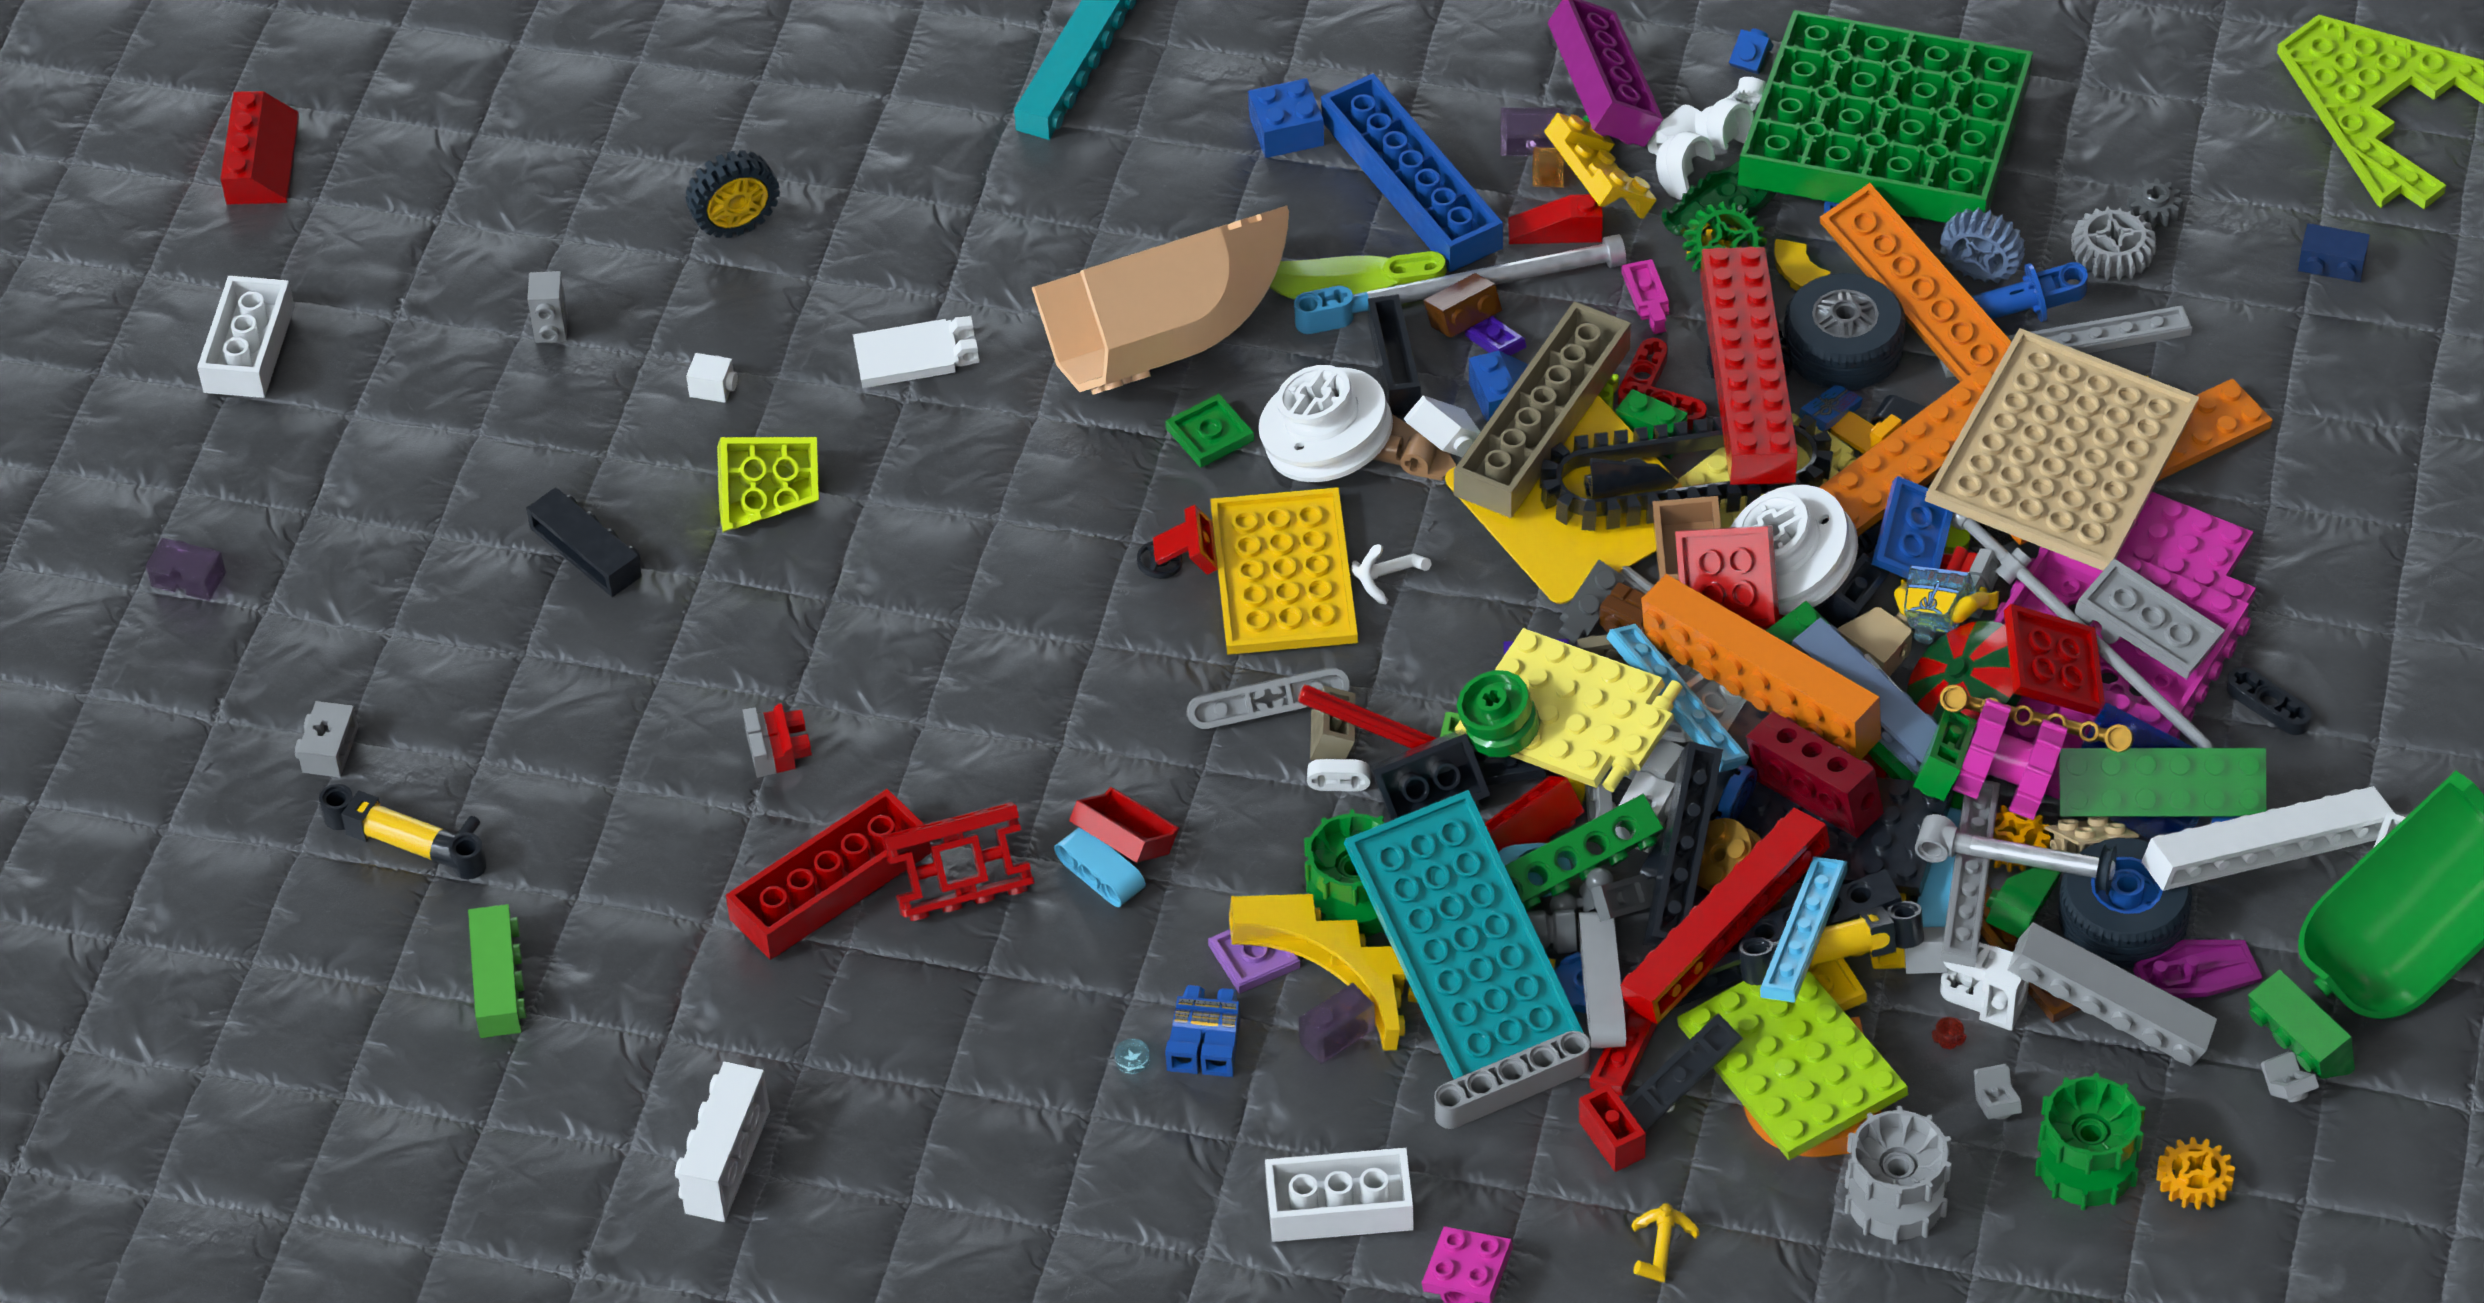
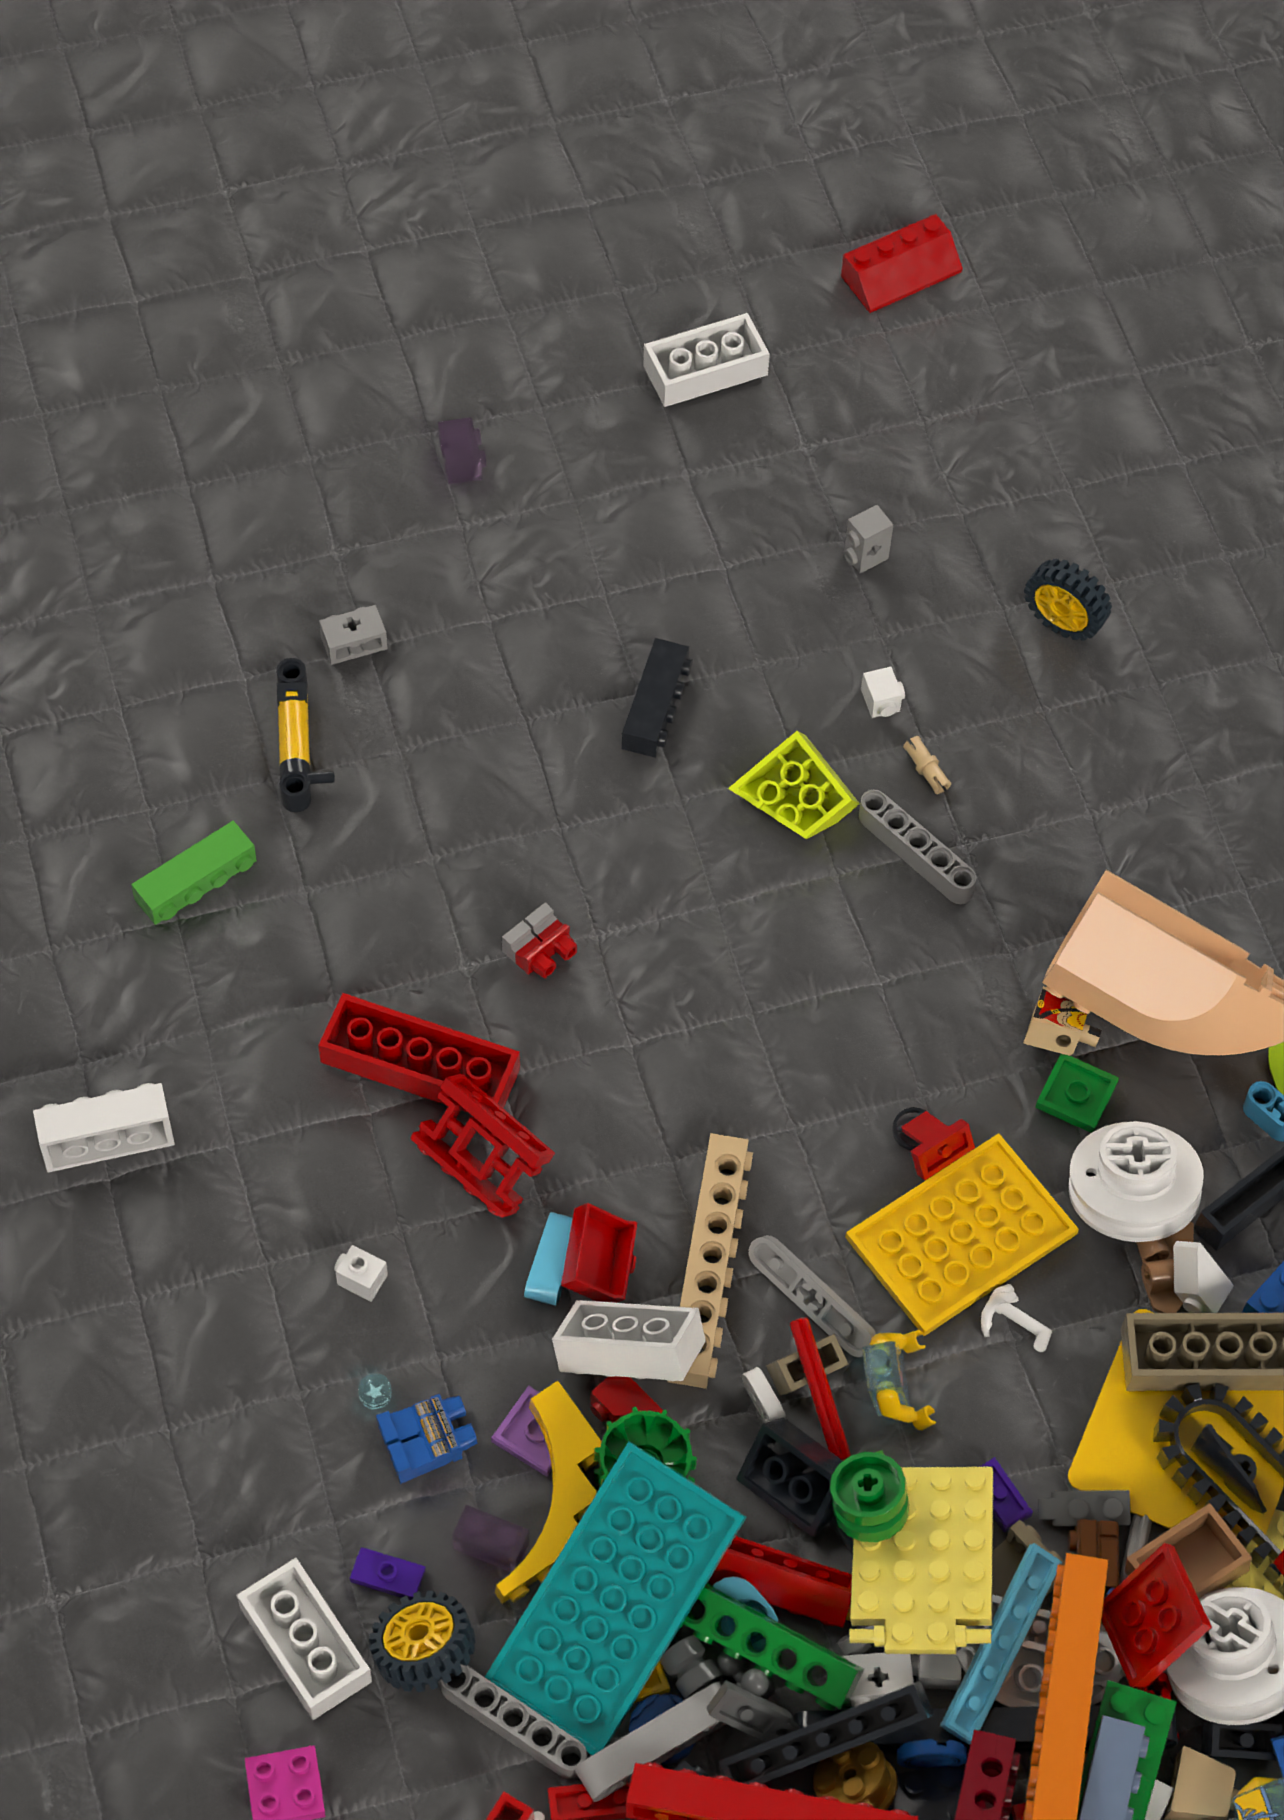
camera: 55 degrees right, 10 degrees up
white tile [853,316,979,389] -> none
none -> white brick [334,1245,388,1302]
none -> dark purple plate [350,1547,426,1600]
none -> black wheel [369,1591,476,1692]
none -> white brick [552,1300,706,1381]
none -> red slope [590,1376,663,1423]
none -> tan brick [668,1133,753,1389]
none -> light grey beam [858,789,977,904]
none -> torso [862,1330,936,1431]
none -> tan pin [903,736,951,794]
none -> tan torso [1023,986,1102,1055]

